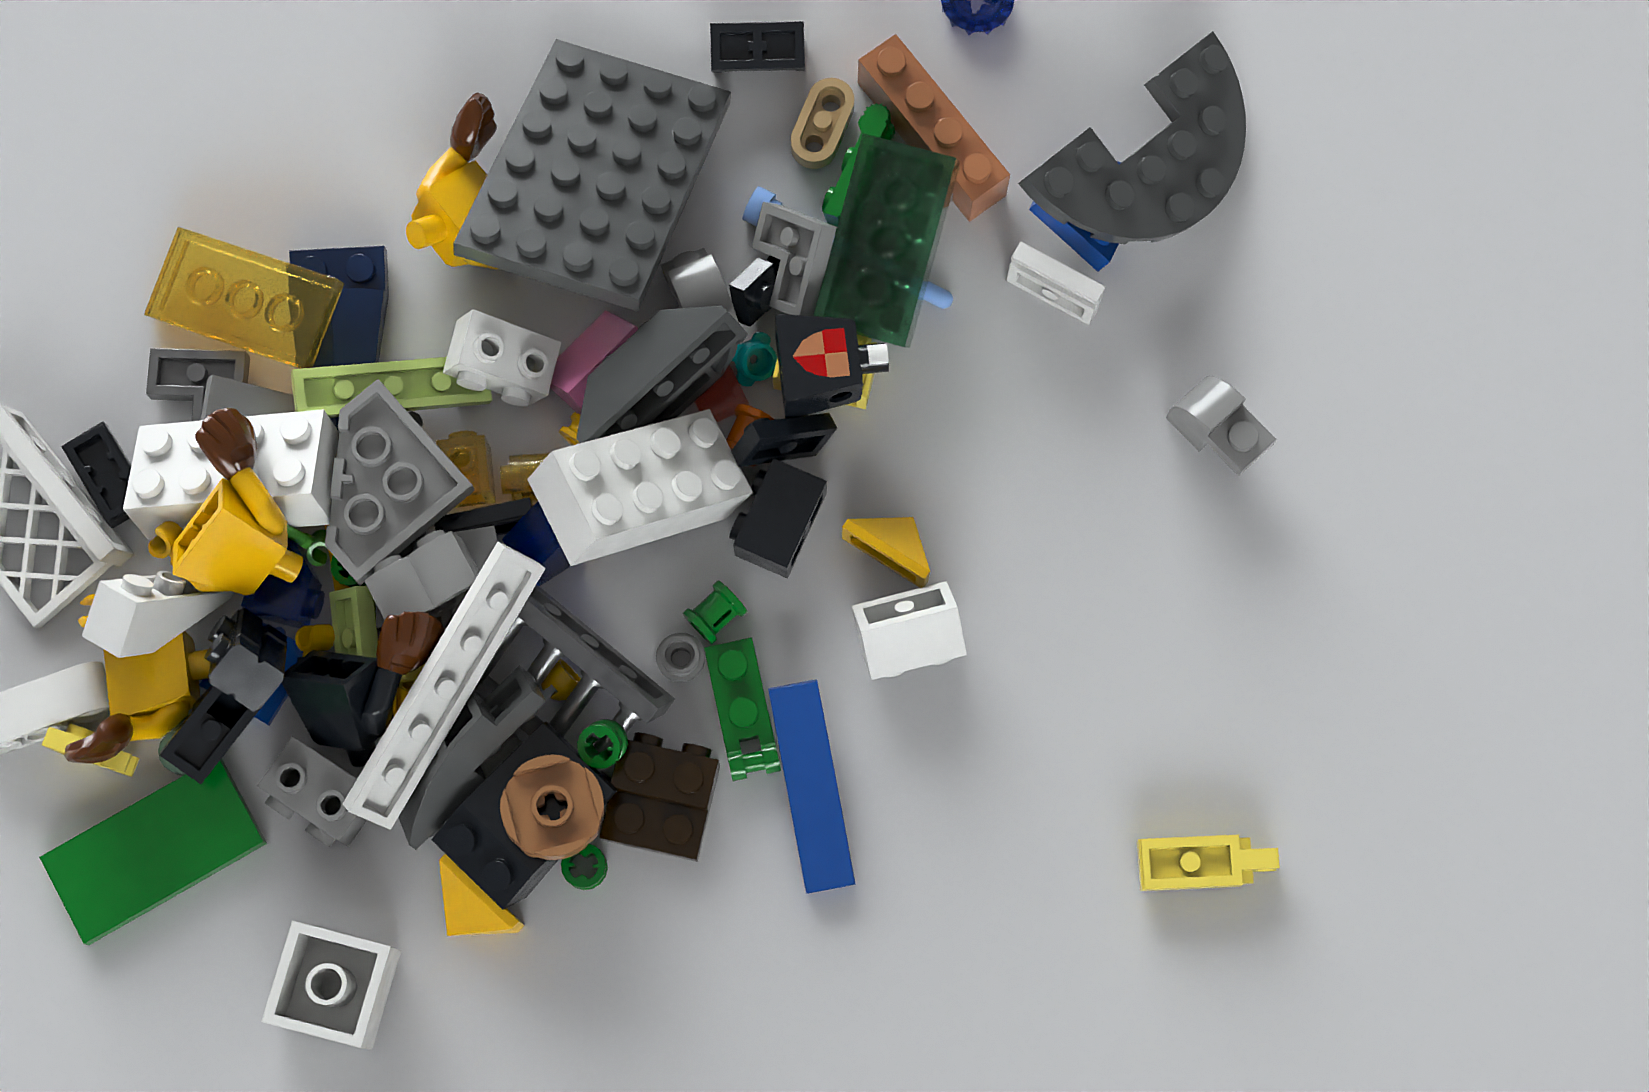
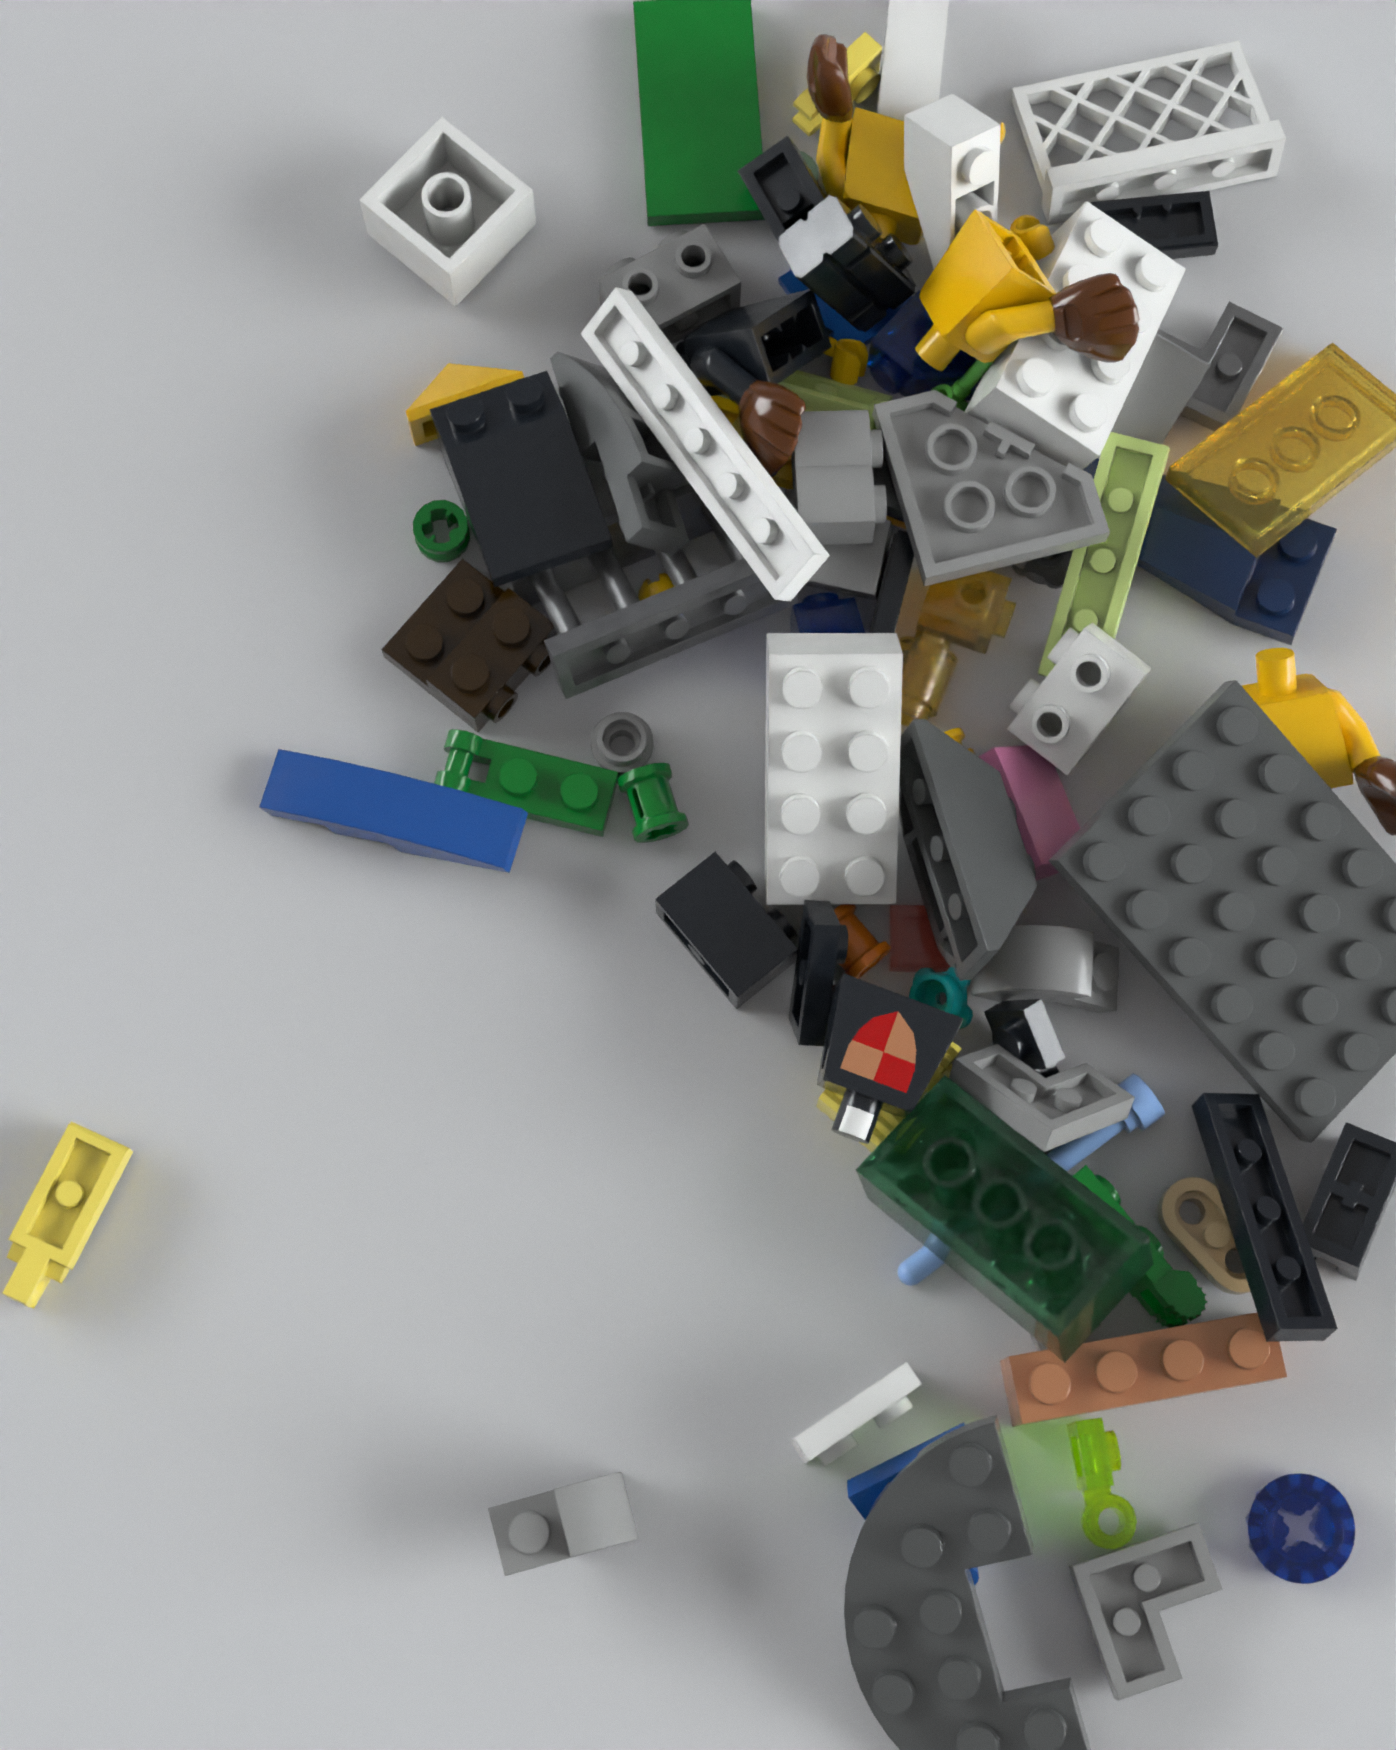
camera: 115 degrees right, 0 degrees up
medium nougat plate [500,755,604,860] -> none
green bush [577,719,628,769] -> none
yellow slope [842,517,930,588] -> none
white brick [852,581,967,680] -> none
none -> clear neon green plate [1066,1417,1137,1549]
none -> light grey plate [1069,1523,1223,1701]
none -> black plate [1191,1093,1338,1342]

